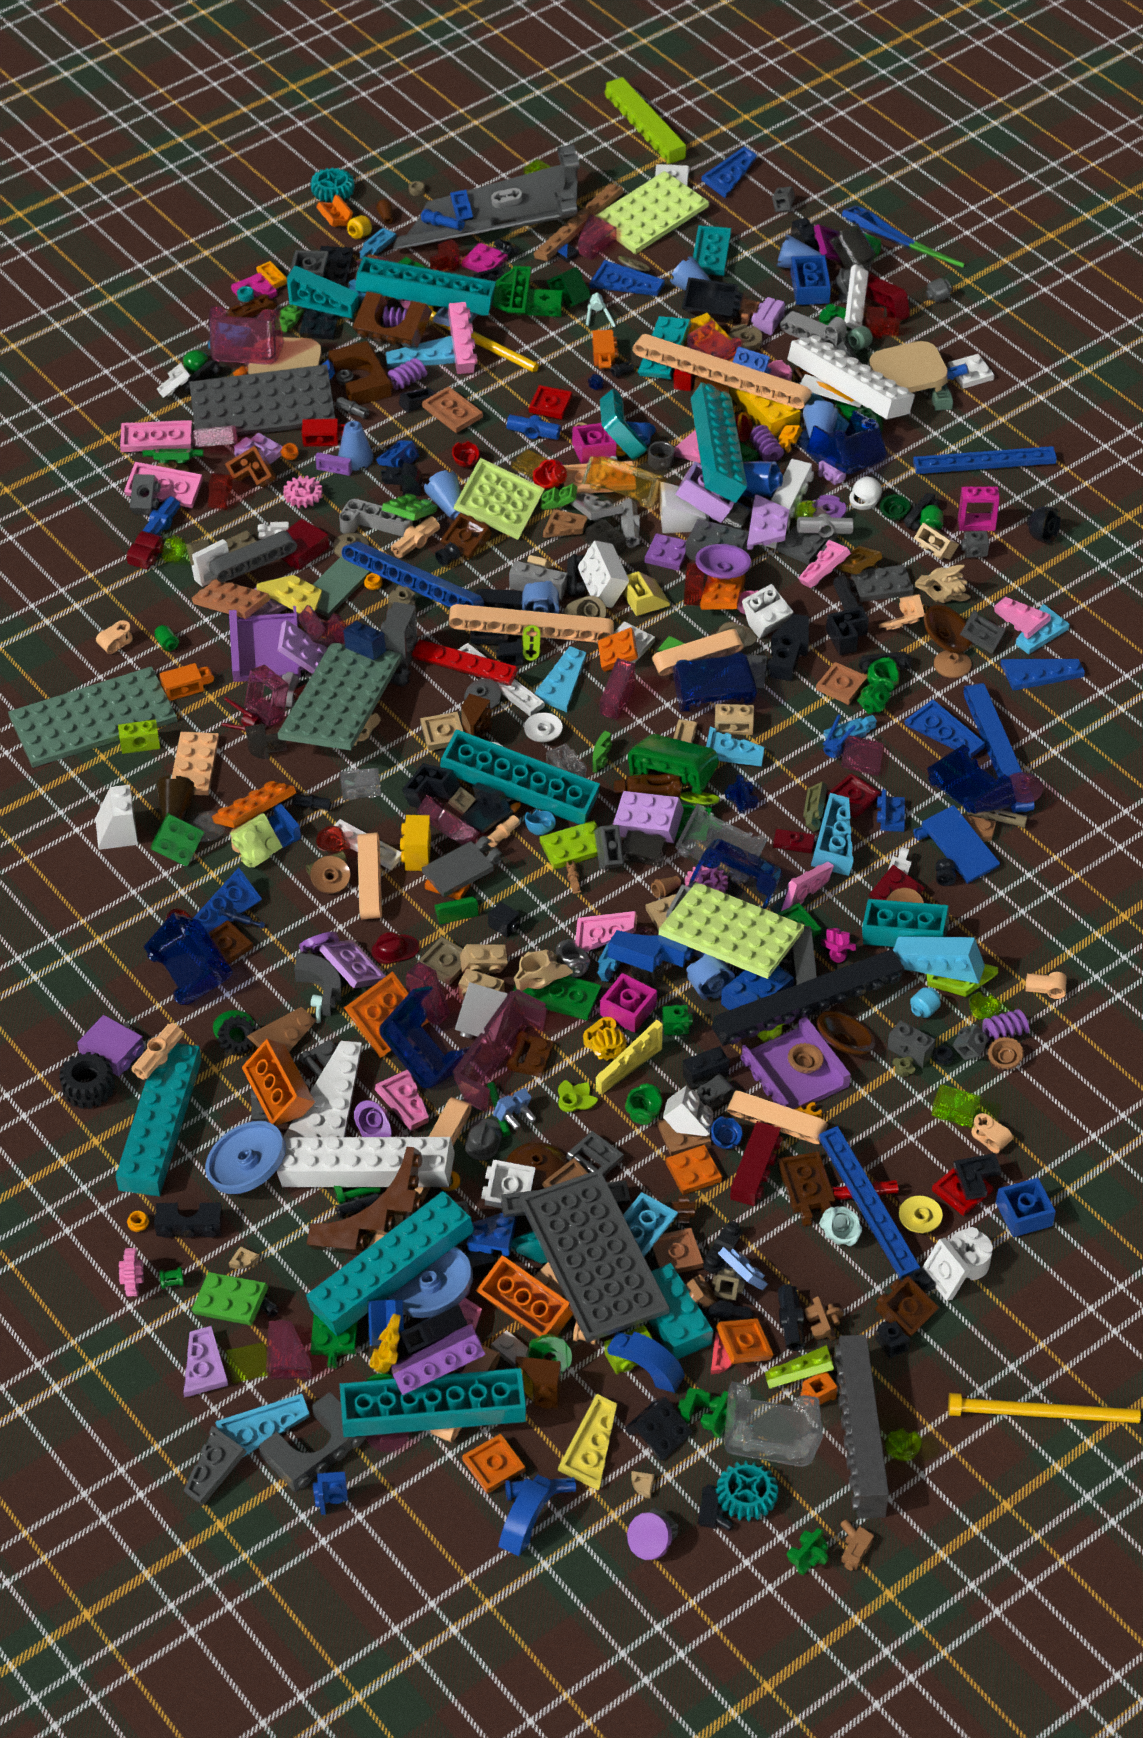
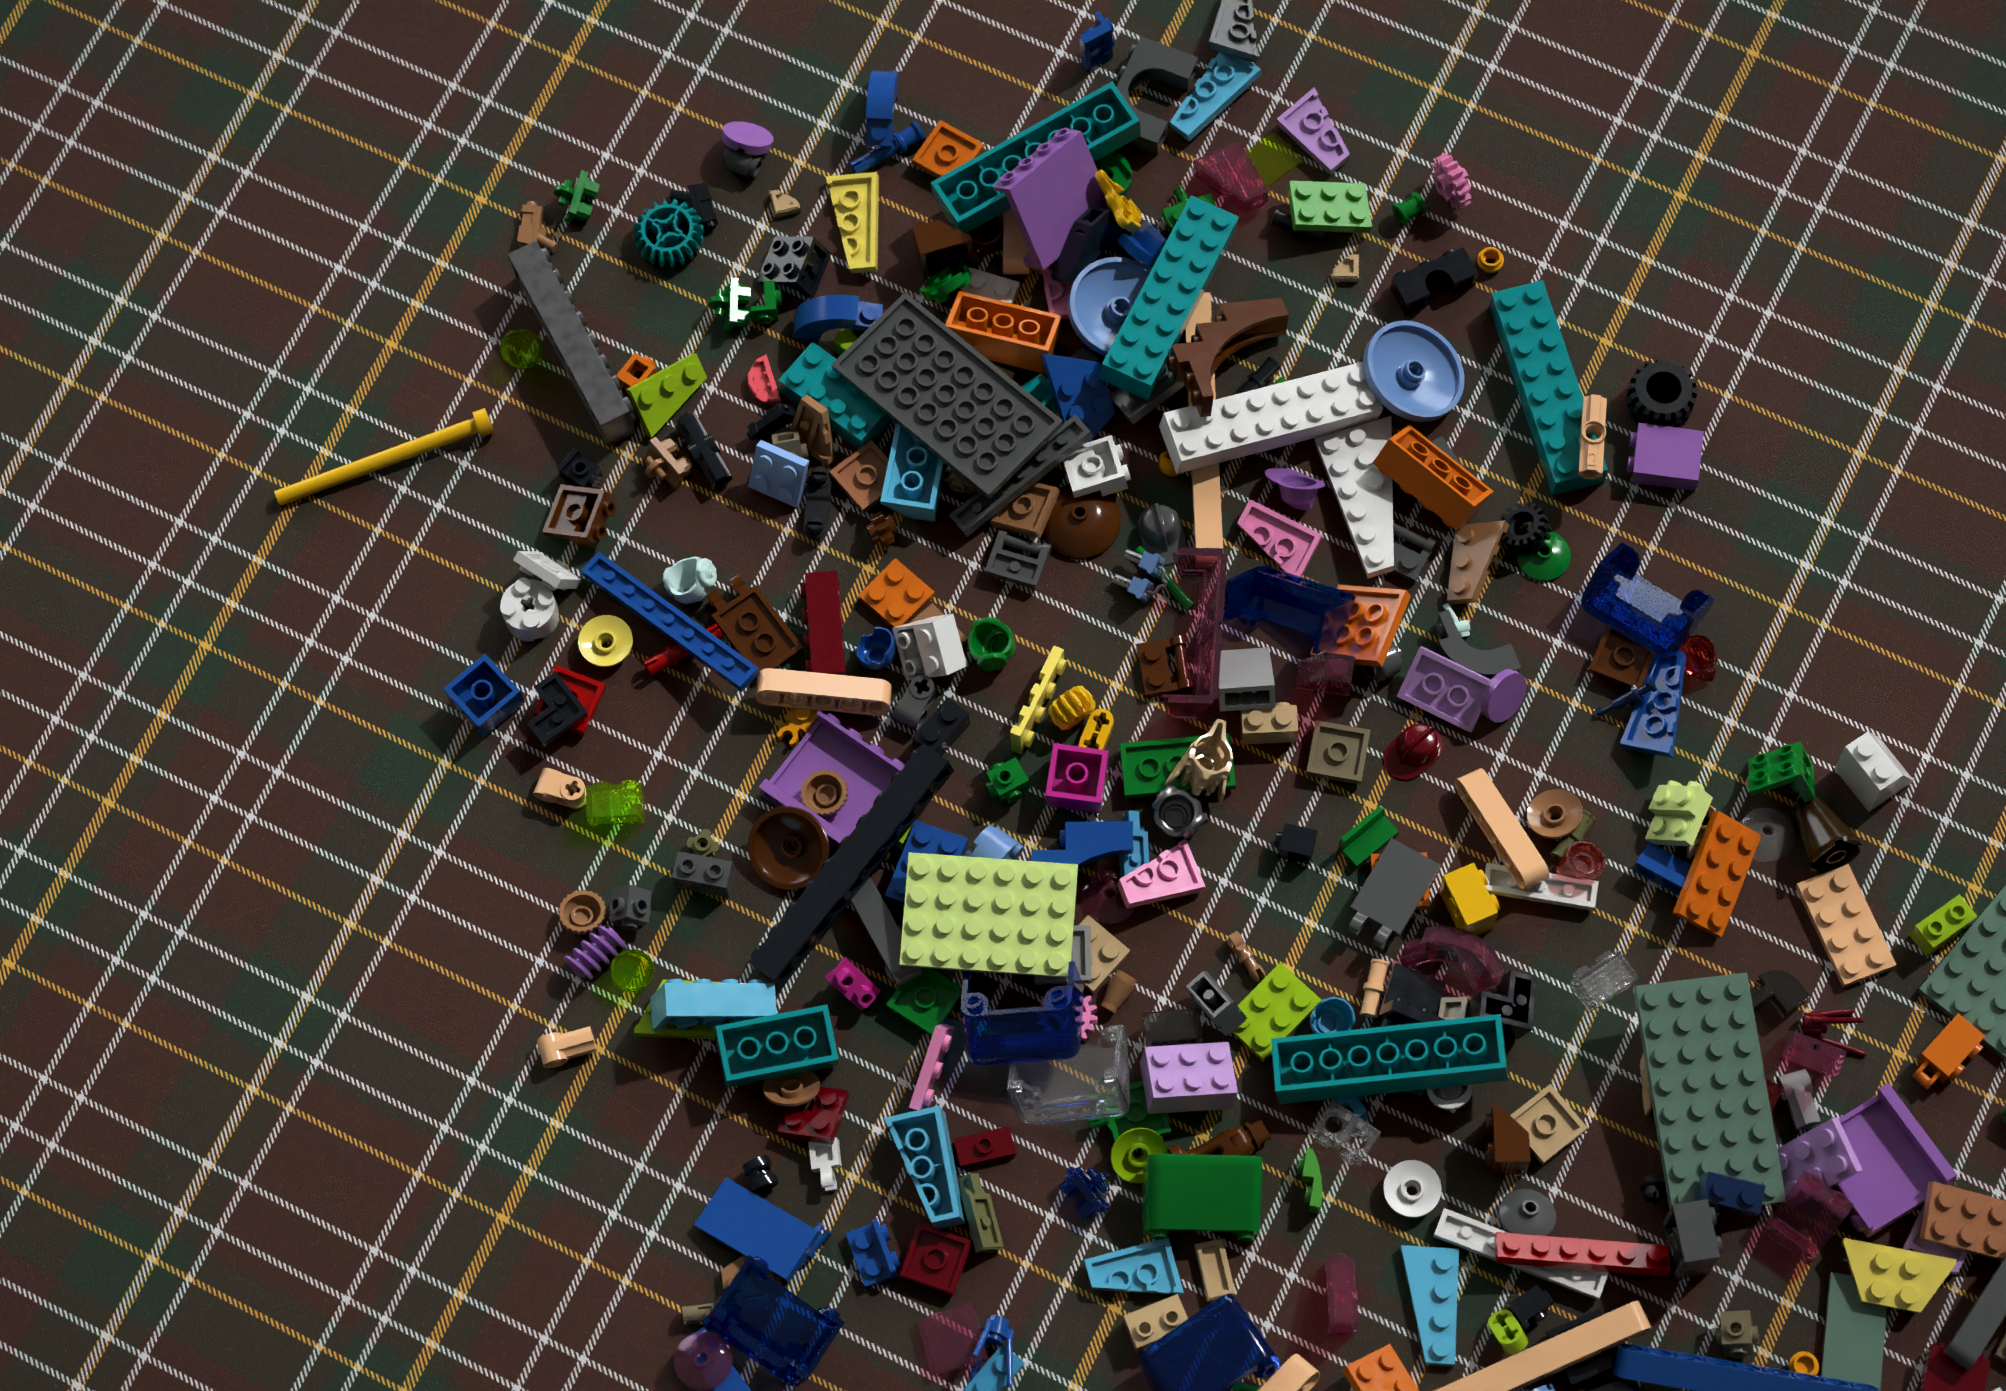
camera: 160 degrees right, 20 degrees up
black axle [292,794,332,811] -> none
tan brick [460,944,508,974] -> none
lime plate [558,1080,598,1112] -> none
orange plate [716,1318,773,1364] -> none
clear windscreen [724,1381,823,1467] -> none
black tile [909,1268,936,1294] -> none
medium azure head [910,987,941,1018] -> none
black plate [933,1046,954,1066] -> none

